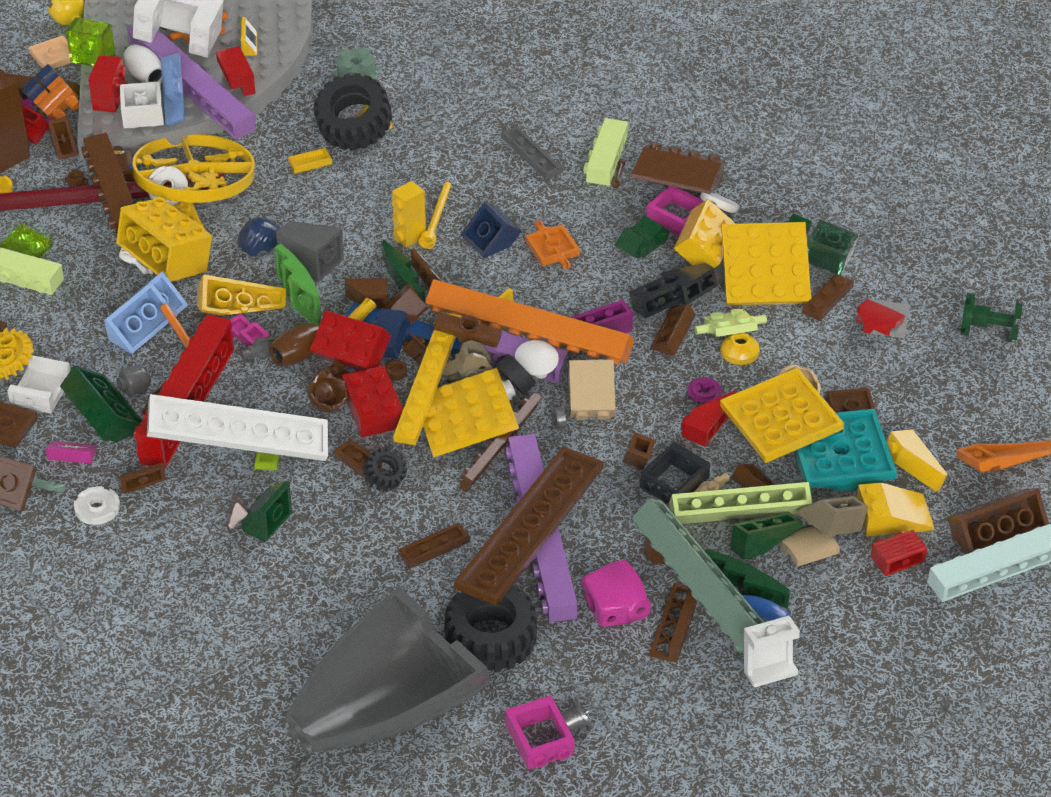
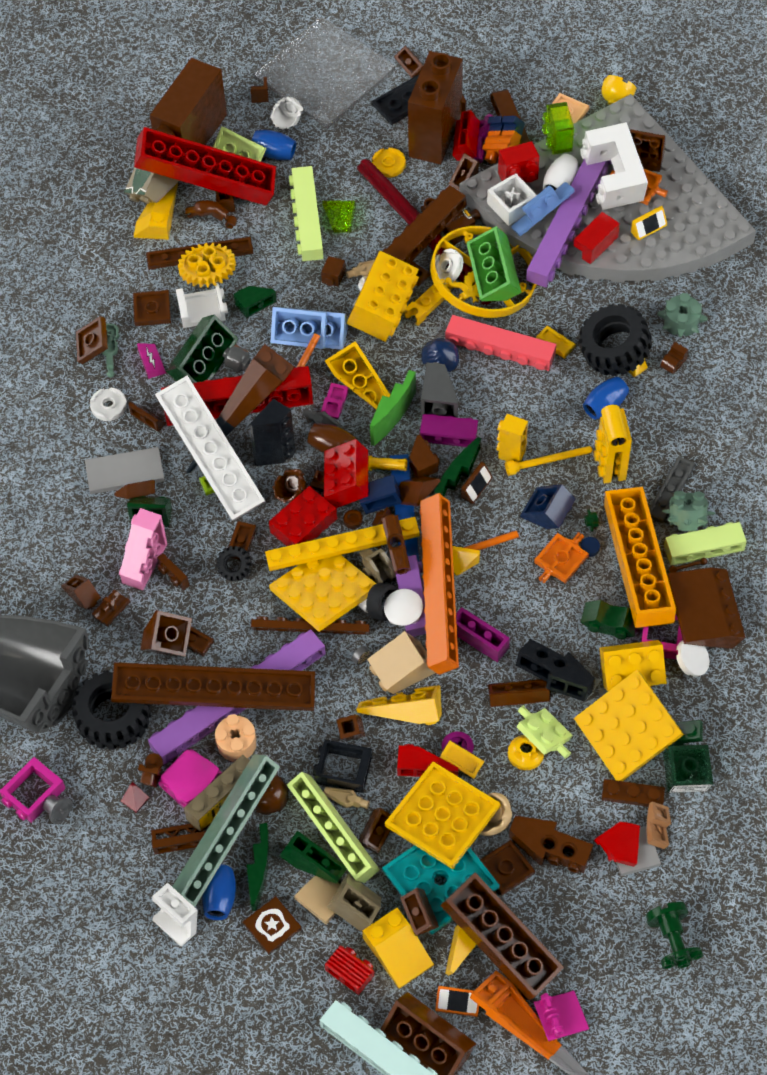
camera: 65 degrees right, 15 degrees up
none -> reddish brown slope [61,575,101,609]
none -> light grey tile [85,447,165,494]
none -> reddish brown hips [92,589,130,627]
none -> bright pink brick [119,508,167,591]
none -> slope [121,782,149,813]
none -> reddish brown hips [138,753,164,788]
none -> reddish brown slope [140,610,192,657]
none -> reddish brown plate [157,553,189,591]
none -> dark tan brick [184,755,250,832]
none -> reddish brown plate [186,344,295,473]
none -> light nougat brick [215,714,256,762]
none -> dark green slope [234,286,277,319]
none -> reddish brown tile [243,896,302,955]
none -> black slope [249,399,296,466]
none -> reddish brown brick [321,256,346,287]
none -> tan piece [346,260,375,279]
none -> yellow wedge [356,685,442,725]
none -> reddish brown slope [400,888,439,936]
none -> magenta brick [420,414,478,447]
none -> slope [435,986,479,1017]
none -> yellow tile [439,740,485,779]
none -> reddish brown brick [440,872,564,1000]
none -> coral brick [445,315,556,371]
none -> orange bar [463,530,519,550]
none -> bright green slope [466,226,522,301]
none -> reddish brown brick [509,815,593,874]
none -> dark pink hinge [534,990,589,1041]
none -> dark blue tile [580,537,600,557]
none -> blue piece [583,377,629,420]
none -> dark green plate [584,509,599,532]
none -> yellow hinge [594,405,632,483]
none -> light orange brick [604,487,676,628]
none -> medium nougat slope [647,801,671,849]
none -> reddish brown leg [660,342,689,374]
none -> sand green brick [662,491,715,531]

